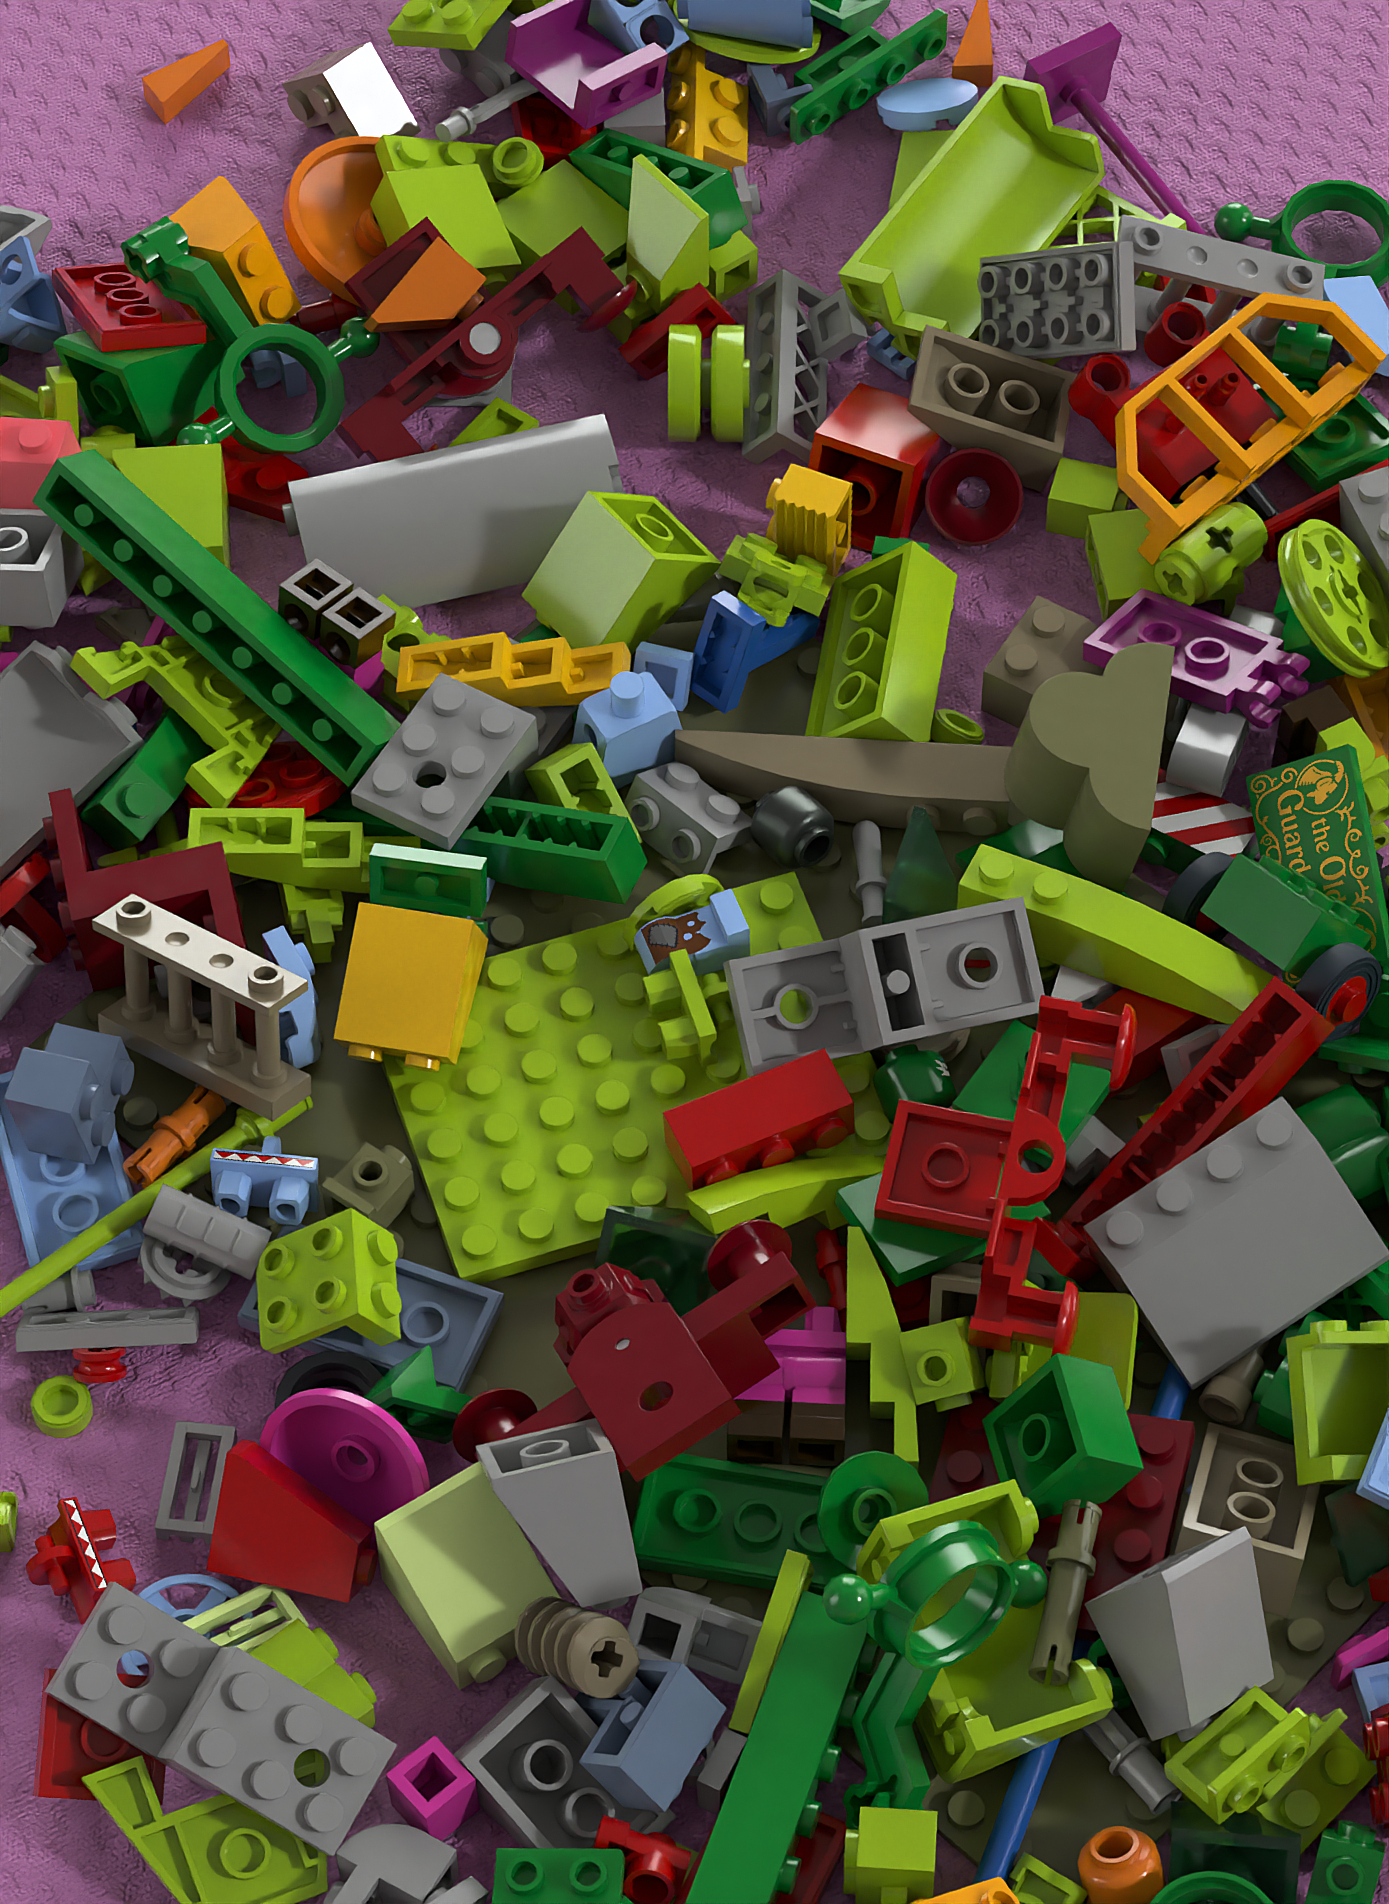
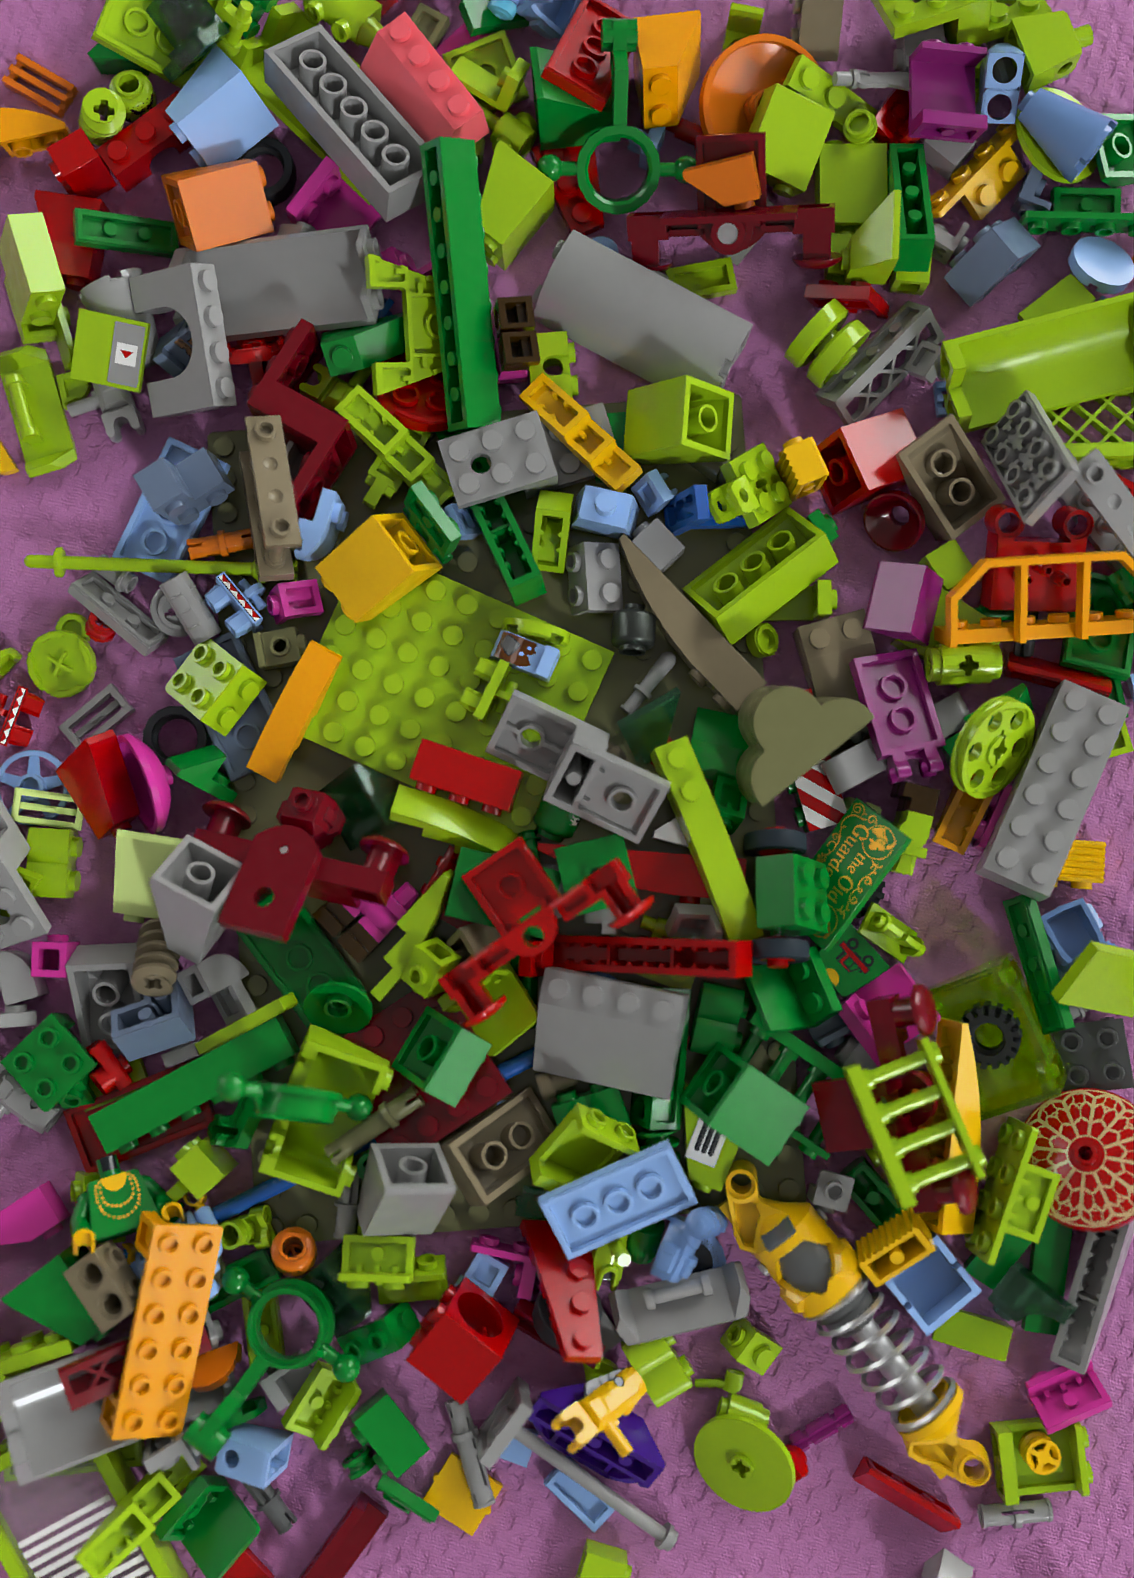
camera: 45 degrees right, 30 degrees up
none -> lime tile [26,630,97,698]
none -> light orange slope [246,640,343,783]
none -> dark pink bracket [267,579,324,625]
none -> light grey brick [632,518,685,573]
none -> lime bracket [722,2,764,51]
none -> lime bracket [763,580,838,622]
none -> slope [862,561,944,647]
none -> sand blue brick [943,217,1041,307]

